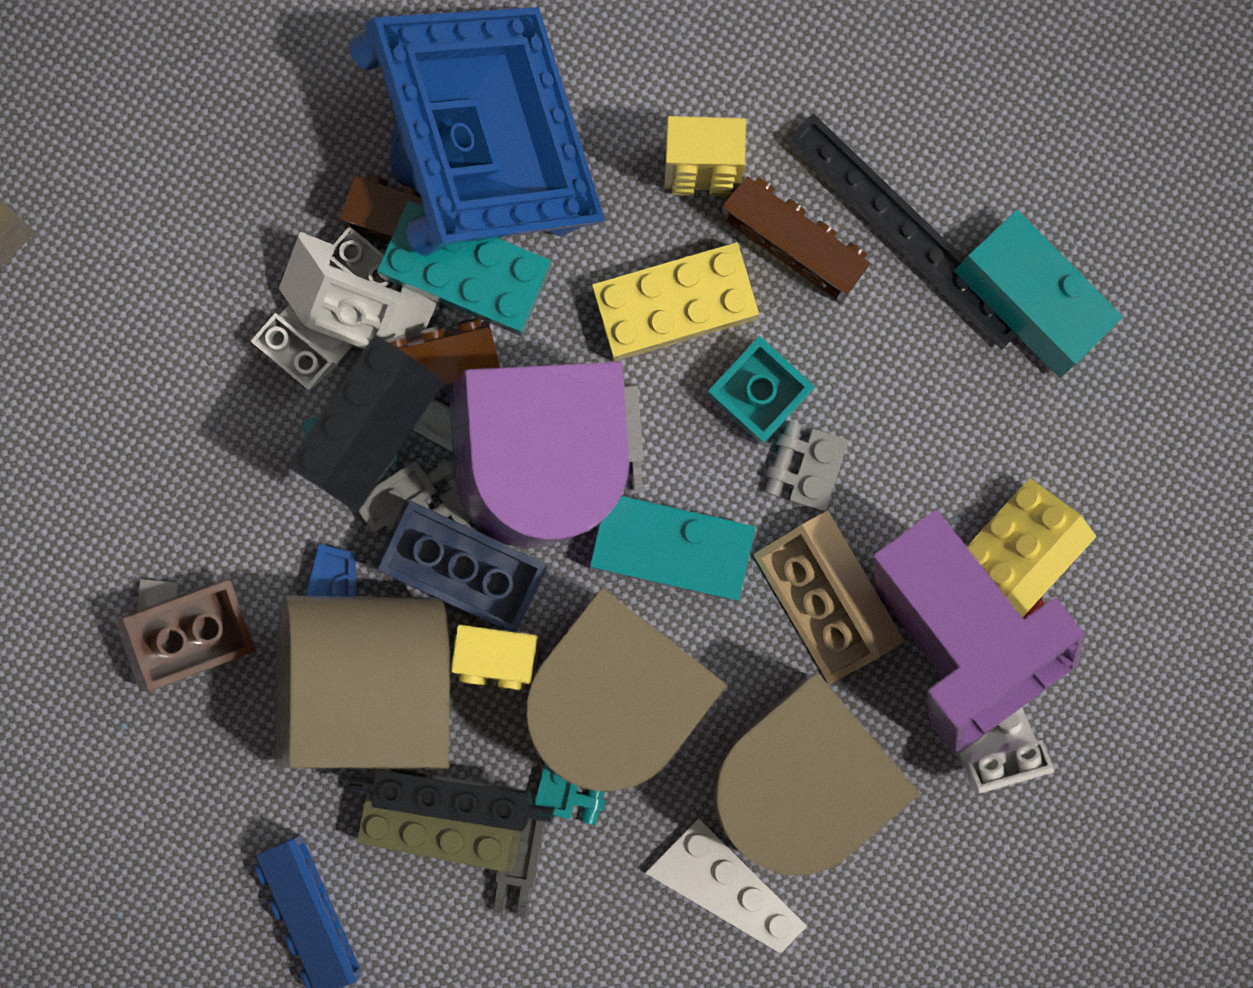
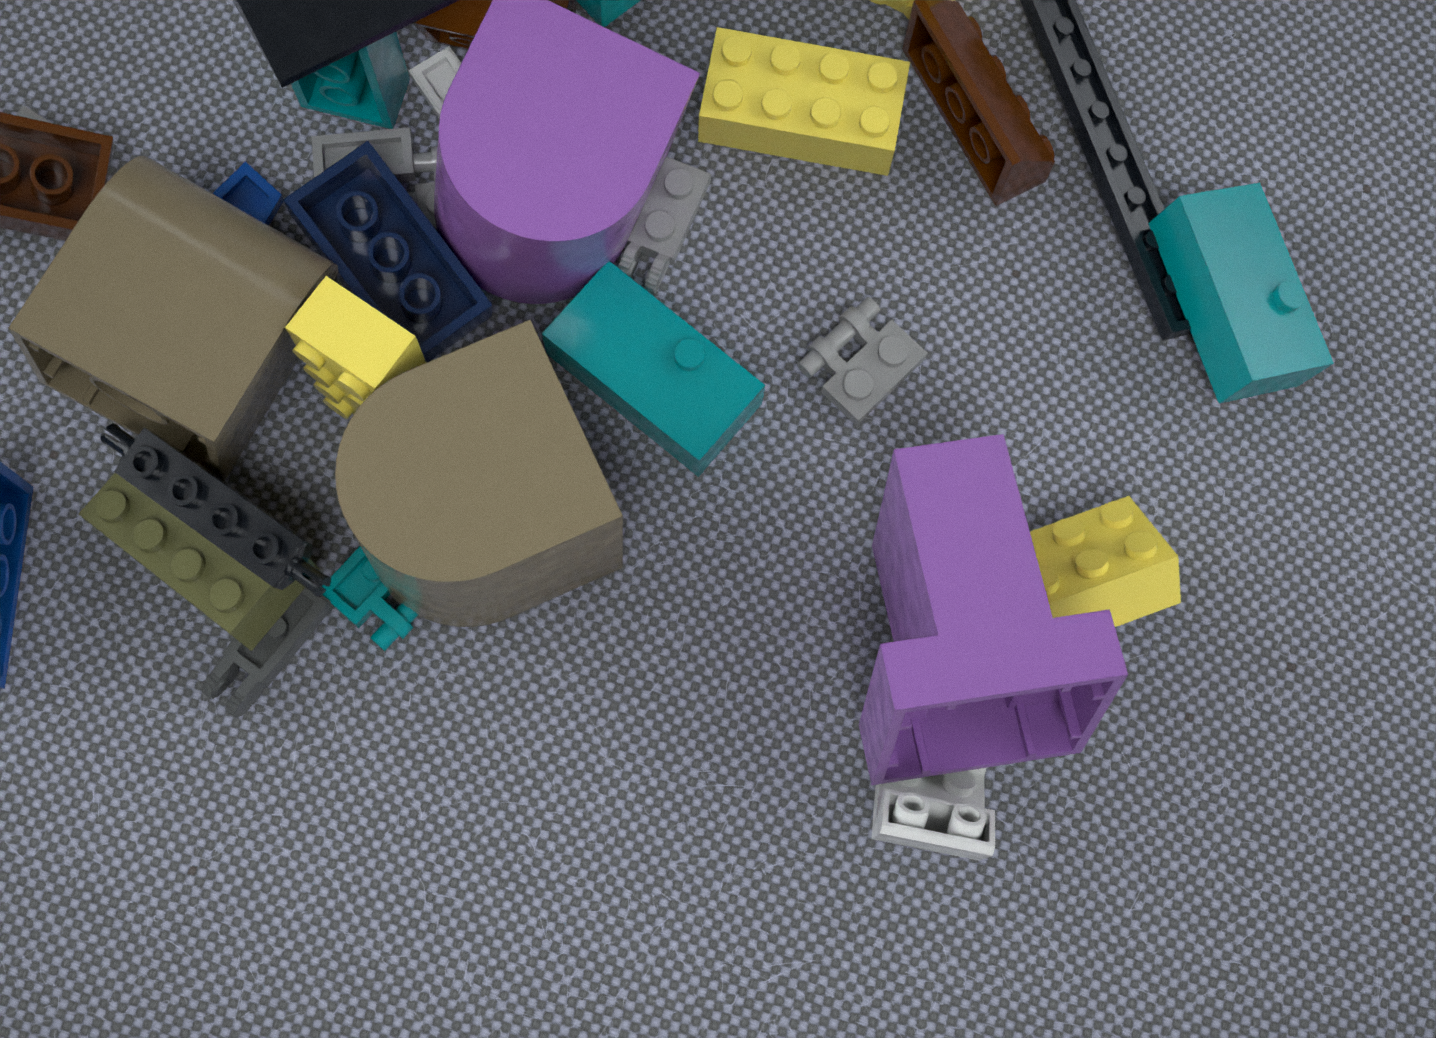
camera: 25 degrees right, 10 degrees down
white wing [645,818,807,954] -> none
teal brick [707,335,815,446] -> none
dark tan brick [712,673,921,875] -> none
tan slope [753,510,905,685] -> none

